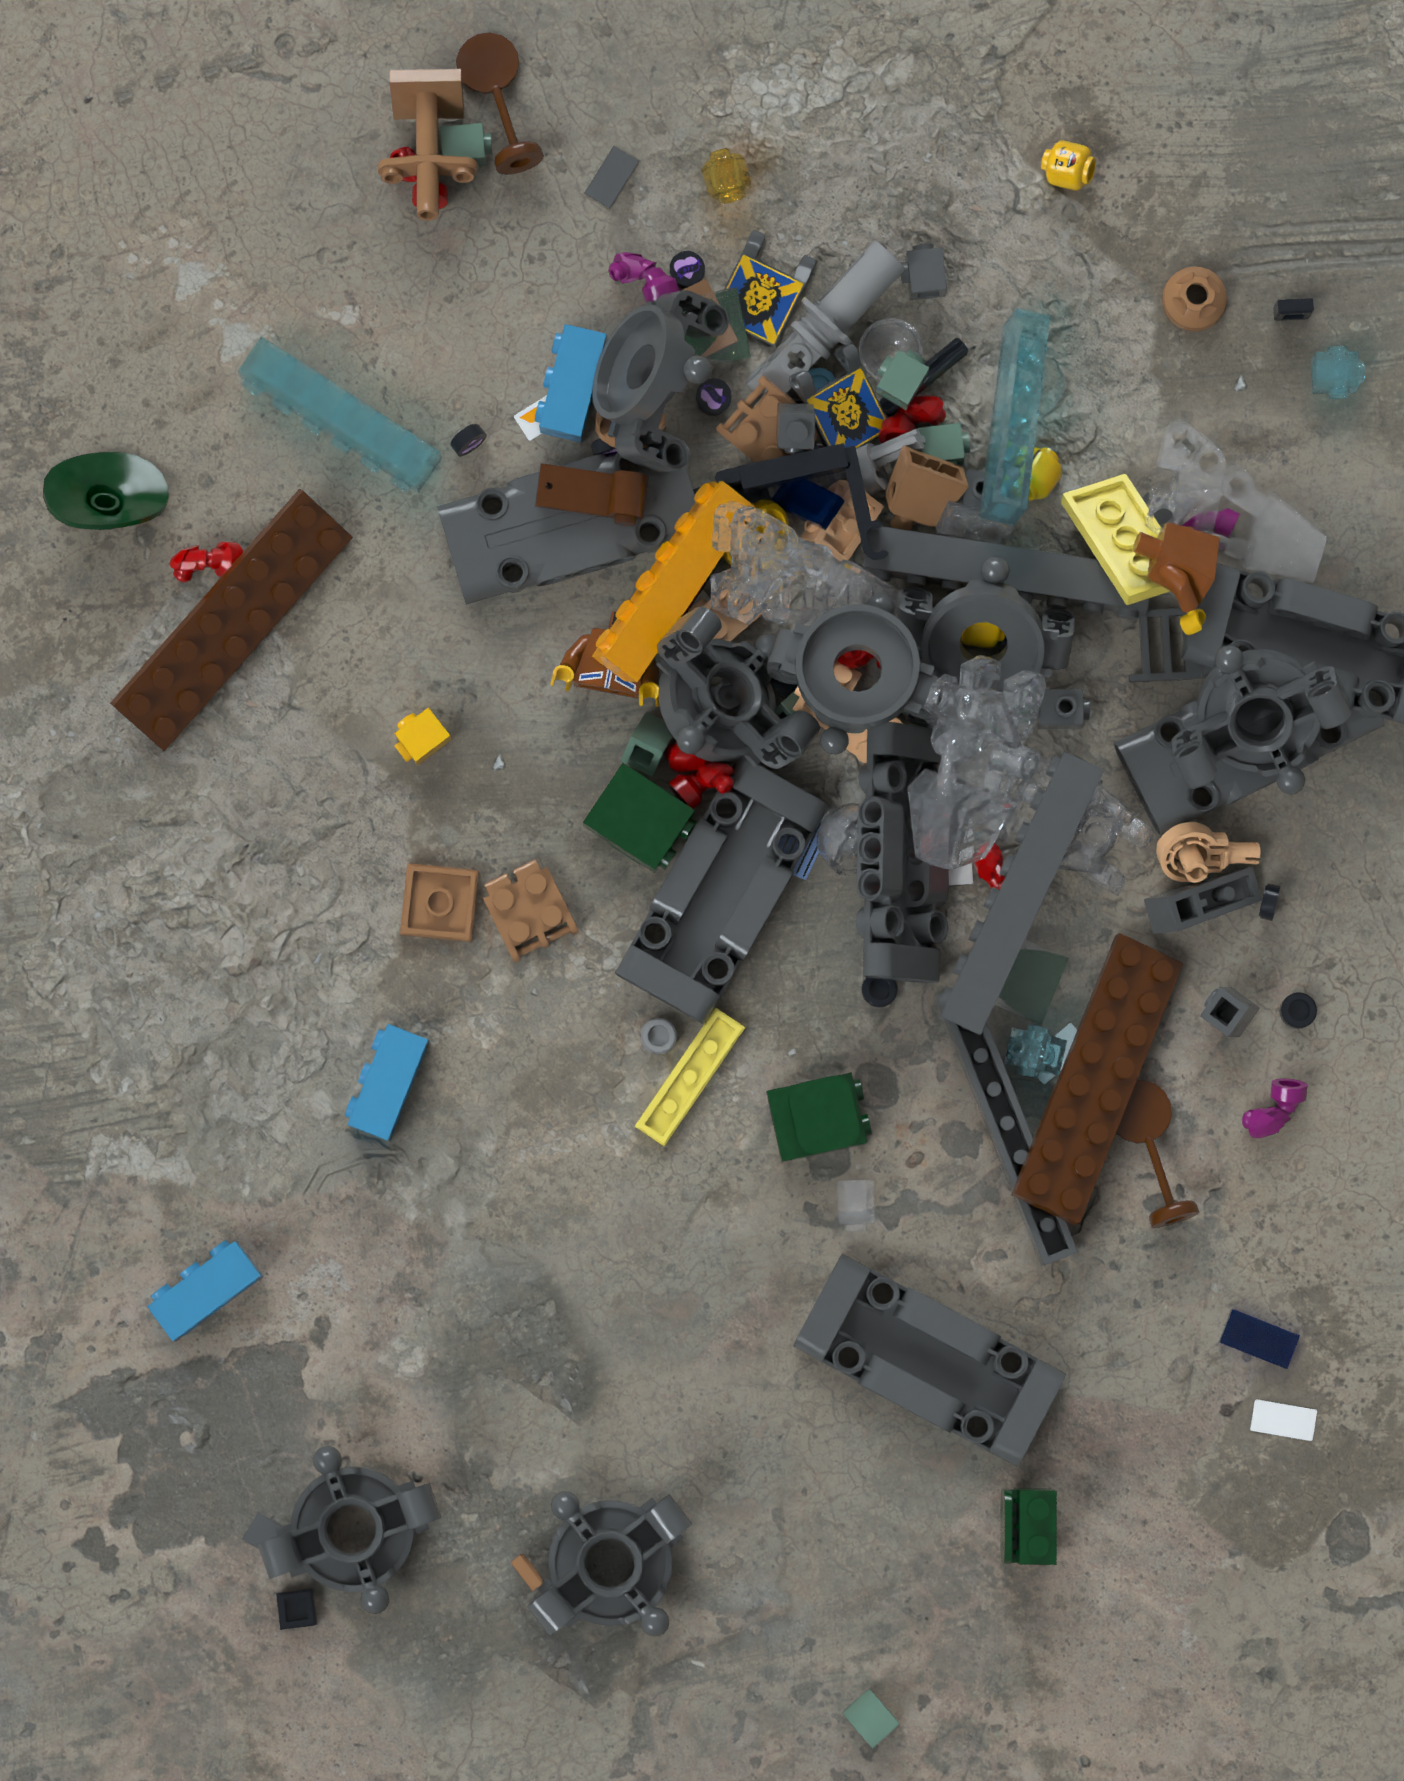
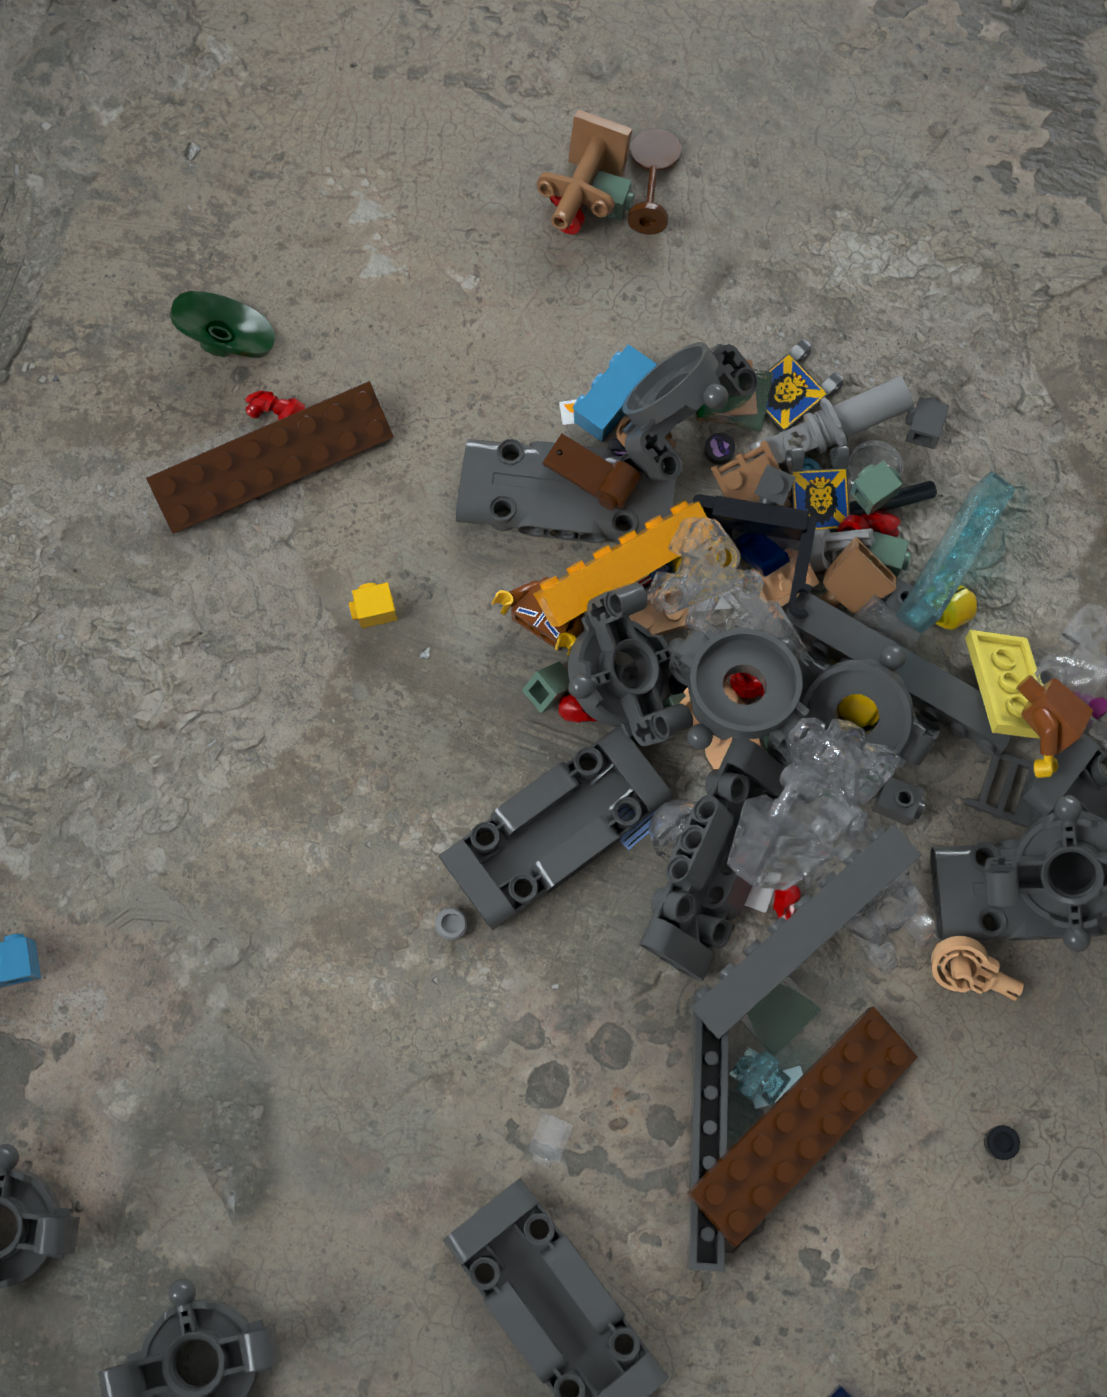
camera: 30 degrees right, 10 degrees down
clear light blue brick [238,336,442,493] -> none
dark azure brick [345,1024,430,1142] -> none
medium nougat tile [400,863,479,942] -> none
black tile [450,424,487,457] -> none
medium nougat plate [483,859,579,963] -> none
medium nougat tile [510,1553,544,1591] -> none
dark green brick [583,763,697,873] -> none
dark grey sticker [584,146,639,209] -> none
magenta arm [608,252,679,303] -> none
light yellow tile [635,1008,745,1147] -> none
red arm [668,762,734,809] -> none
black tile [670,251,705,288] -> none
clear yellow head [701,148,752,204] -> none
dark green brick [766,1072,872,1163] -> none
black tile [861,977,898,1008] -> none
yellow head [1041,140,1096,191] -> none
reddish brown piece [1116,1080,1200,1228] -> none
dark grey slope [1144,866,1262,934] -> none
dark grey brick [1200,987,1260,1037] -> none
magenta arm [1242,1078,1308,1138] -> none
black tile [1259,883,1281,921] -> none

